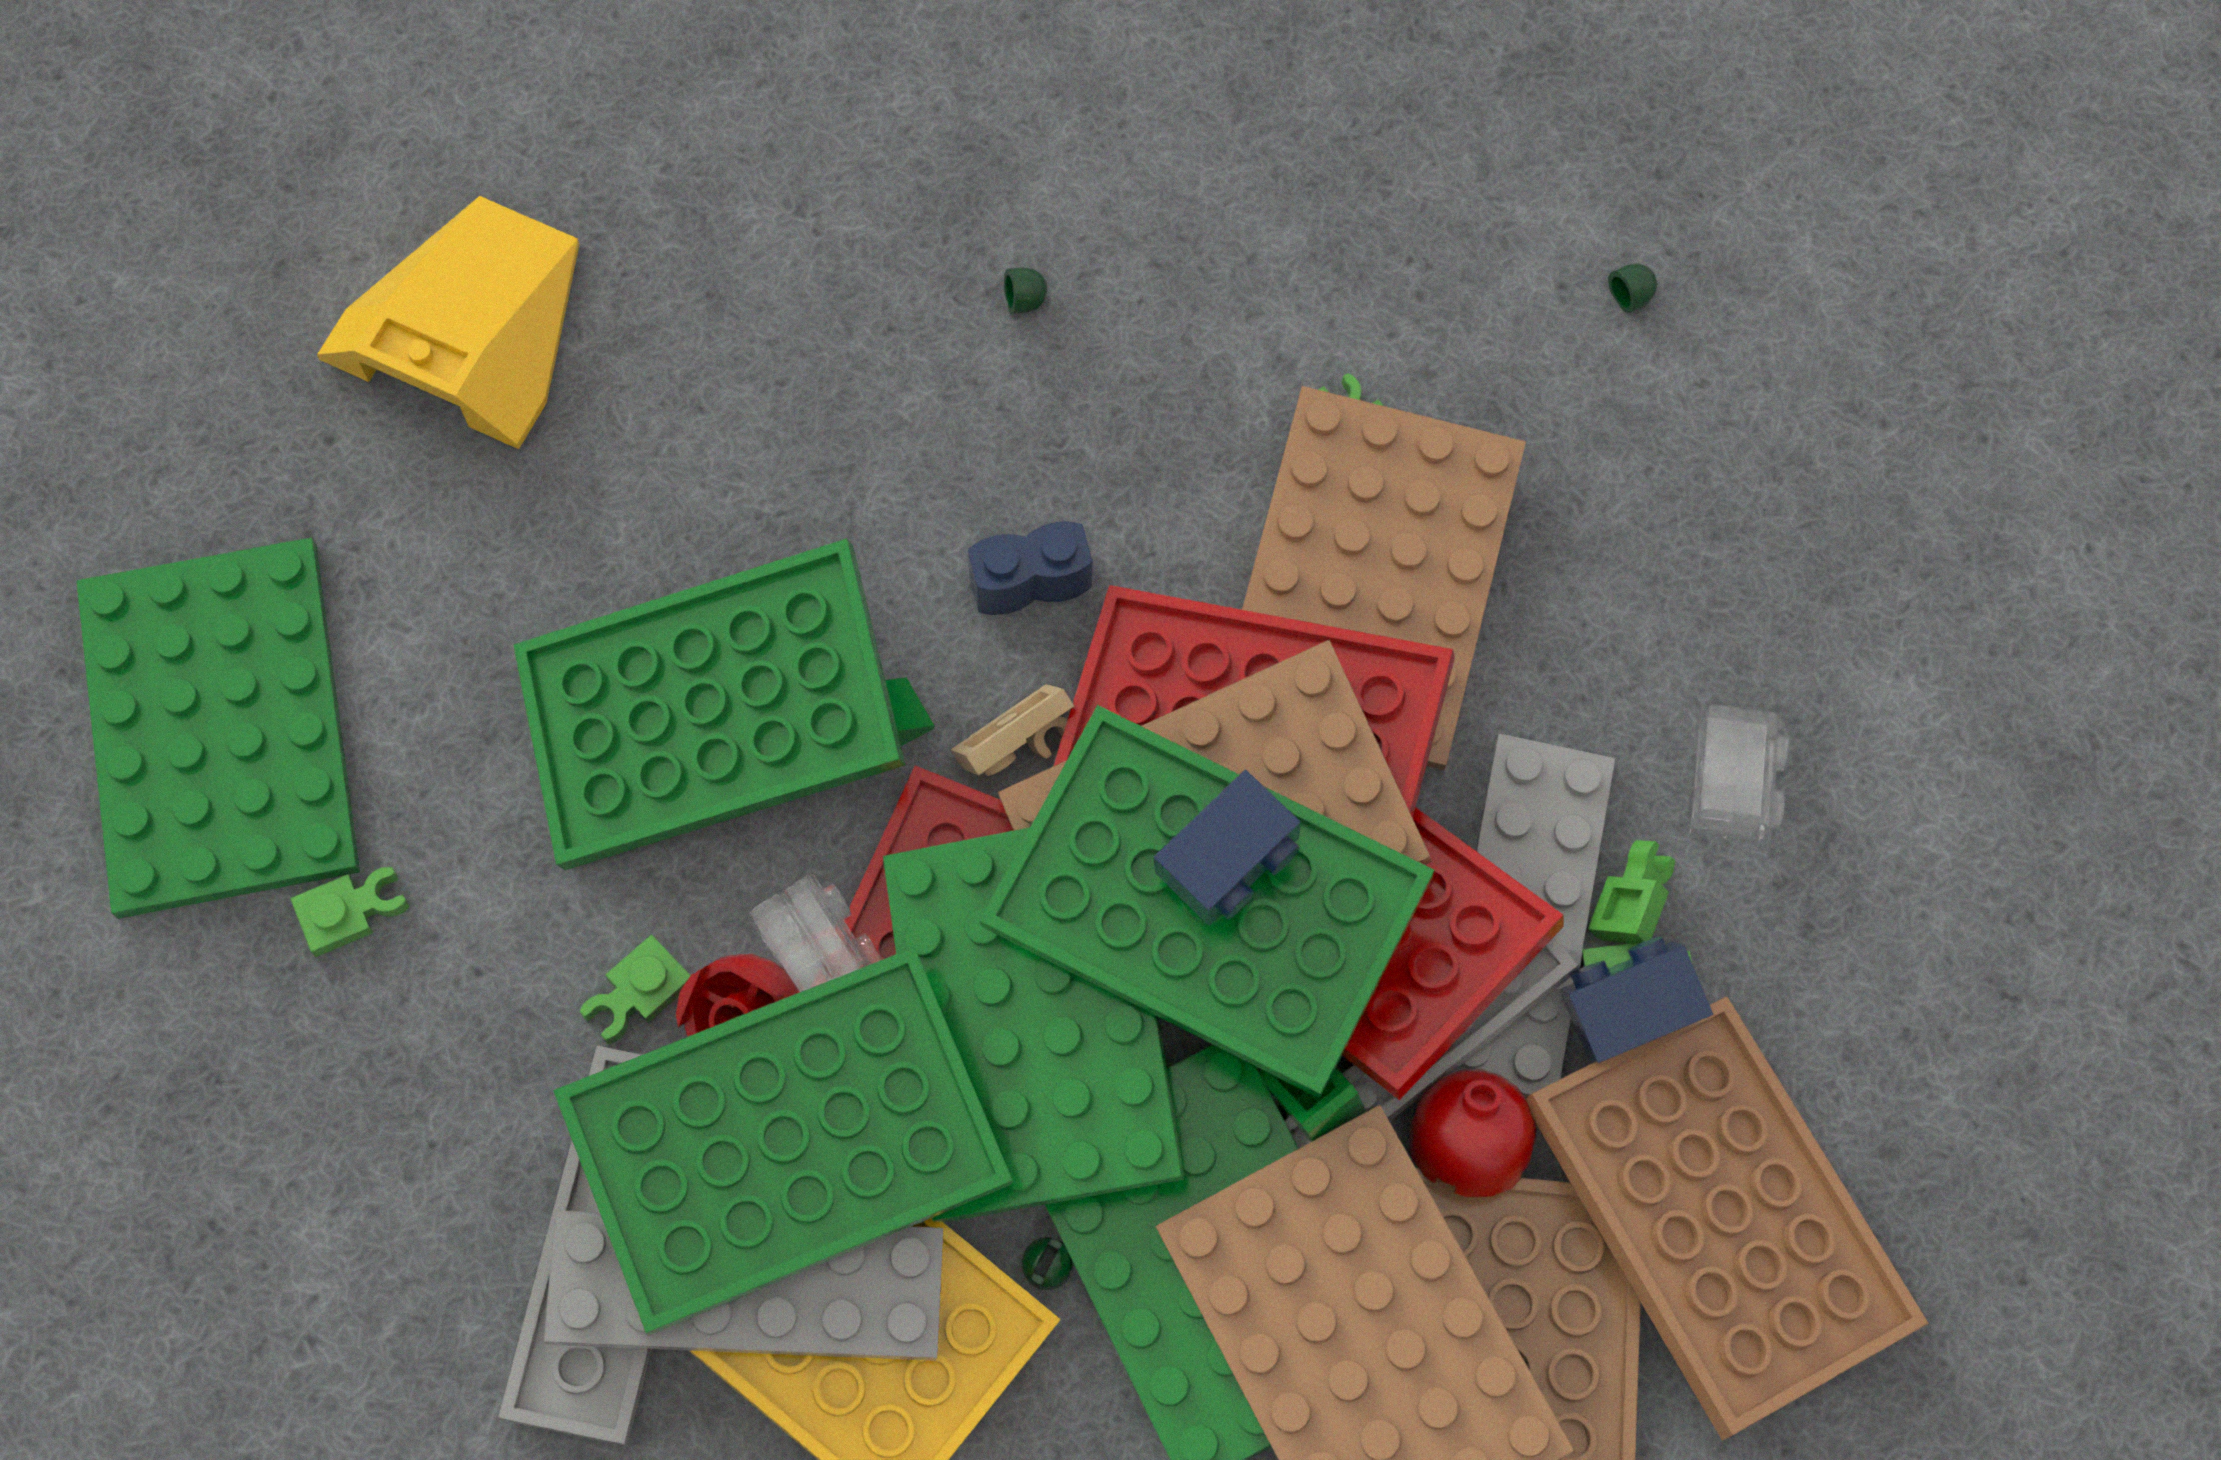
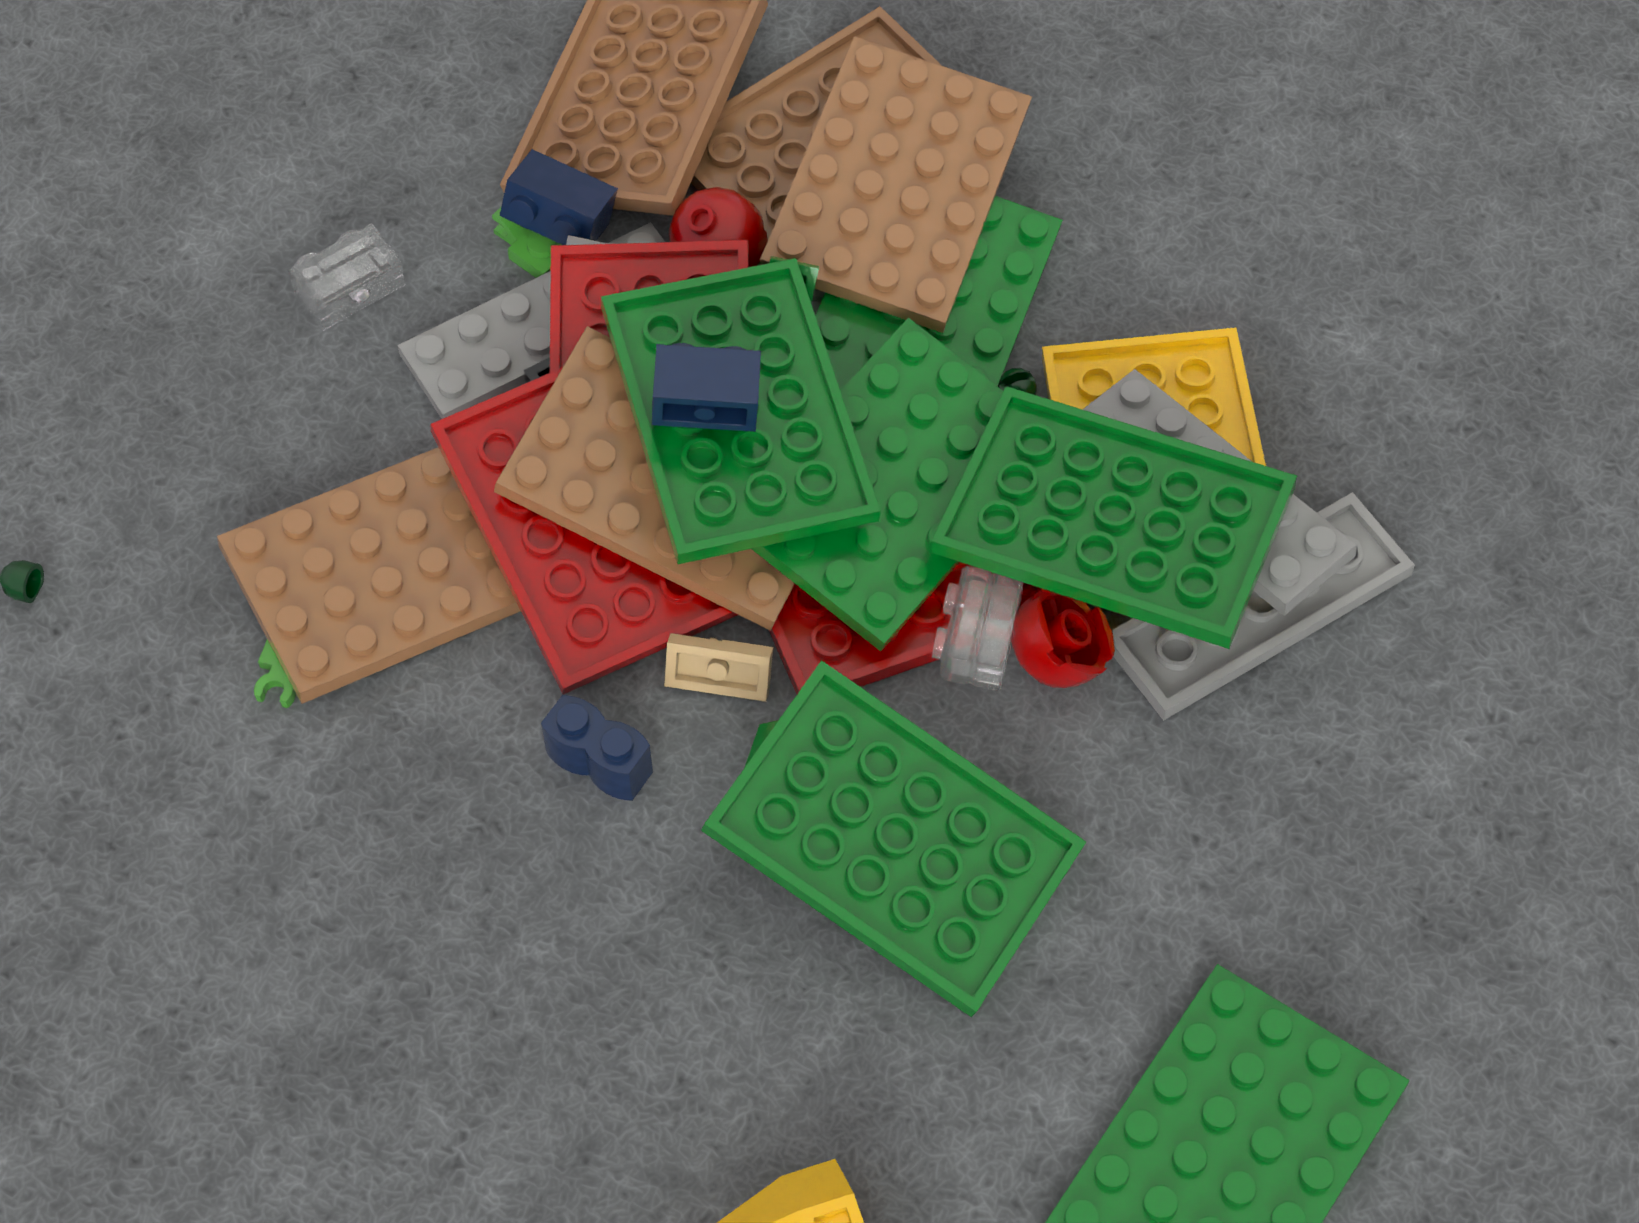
camera: 130 degrees left, 10 degrees down
bright green plate [290,867,410,957] -> none
bright green plate [580,934,691,1044] -> none
dark green hinge [1004,267,1047,314] -> none
bright green plate [1588,840,1675,944] -> none

